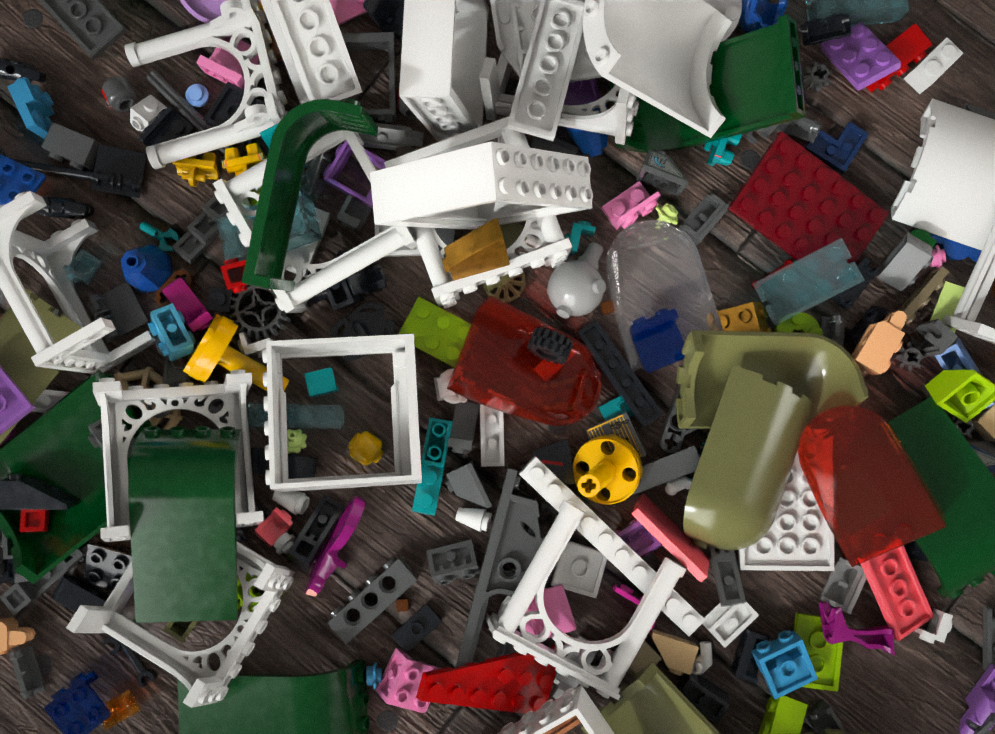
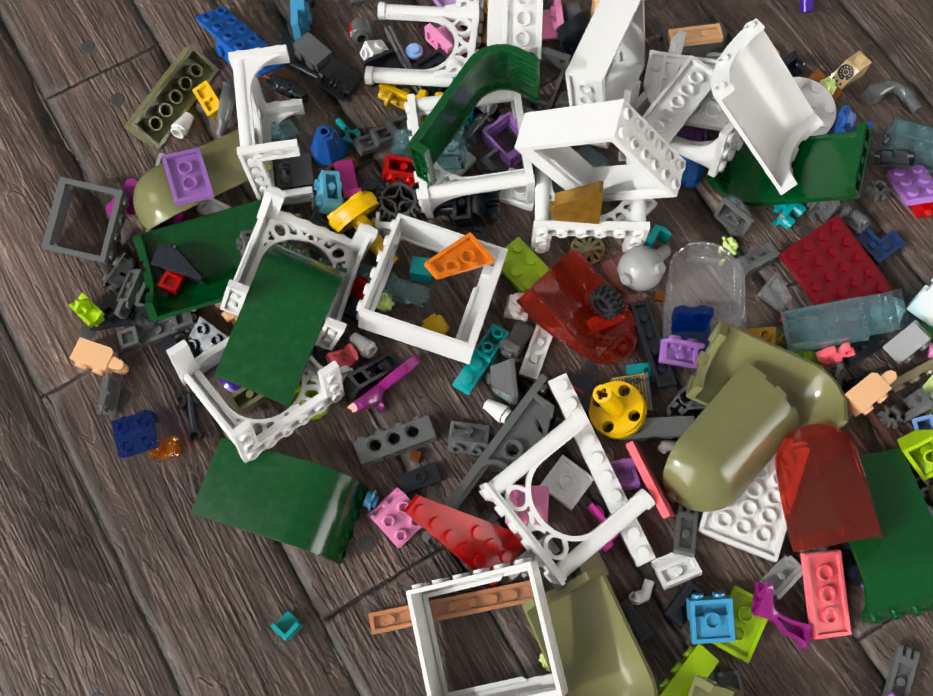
camera: 20 degrees right, 15 degrees down
bright pink bracket [601,181,661,231] -> none
tan slope [649,629,699,676] -> none
white bracket [915,608,953,644] -> none
none -> red plate [351,276,370,300]
none -> orange wing [424,232,495,280]
none -> medium lavender bracket [658,335,705,369]
none -> clear slope [757,270,792,312]
none -> coral plate [816,342,855,367]
none -> clear light blue slope [860,288,910,336]

